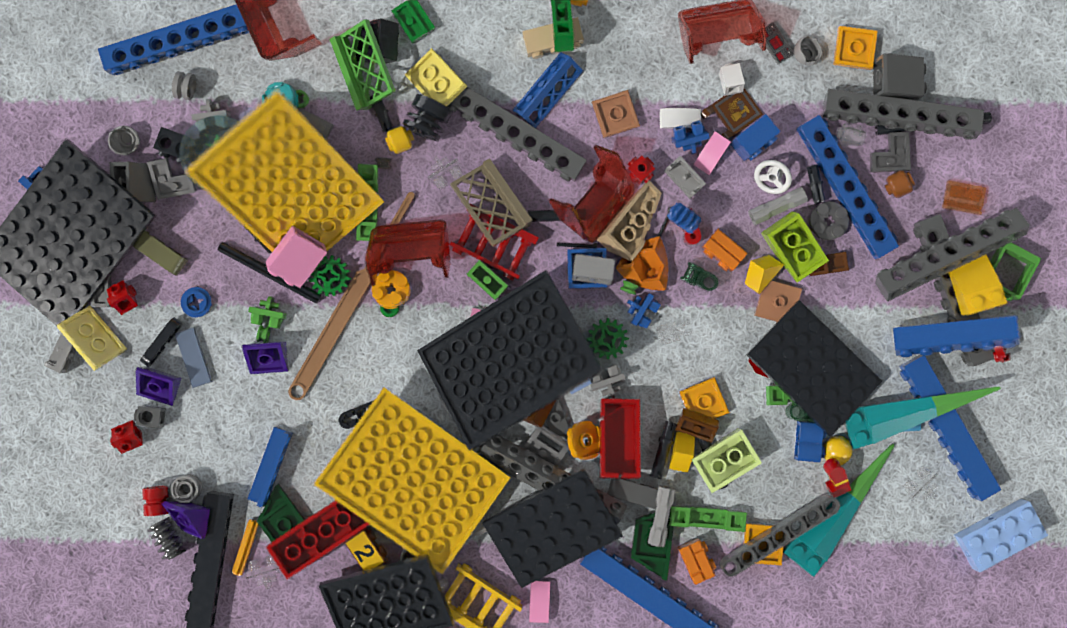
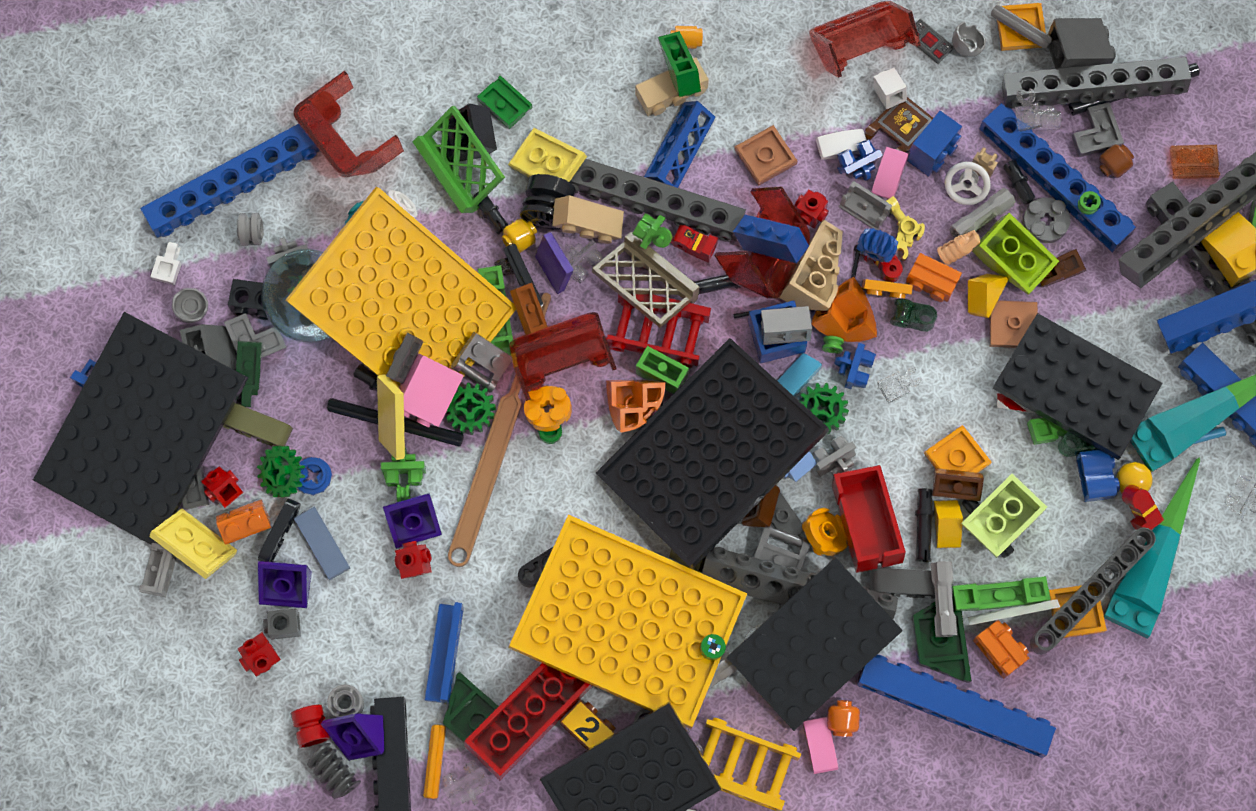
camera: 15 degrees left, 15 degrees down
none -> white plate [150,242,181,285]
none -> orange brick [216,499,271,545]
none -> dark green hinge [236,341,262,407]
none -> green gear [257,446,305,498]
none -> light yellow tile [377,375,405,460]
none -> dark grey plate [386,333,423,384]
none -> white gear [387,190,417,218]
none -> red brick [394,541,432,579]
none -> flat silver plate [451,332,514,393]
none -> black axle [503,244,543,307]
none -> dark orange plate [510,283,548,335]
none -> dark purple tile [535,232,574,294]
none -> tan brick [553,195,624,244]
none -> orange brick [606,380,665,433]
none -> bright green hips [632,213,672,250]
none -> red leg [671,225,718,263]
none -> green tile [700,634,726,660]
none -> blue brick [733,214,809,263]
none -> medium azure slope [777,353,822,397]
none -> orange head [827,700,860,737]
none -> light orange plate [861,279,913,299]
none -> light yellow piece [886,196,925,261]
none -> light nougat hinge [937,230,980,266]
none -> white sticker [968,599,1060,625]
none -> tan plate [972,147,998,177]
none -> light grey axle [991,5,1052,49]
none -> clear plate [1015,88,1043,132]
none -> bright green bush [1078,191,1101,215]

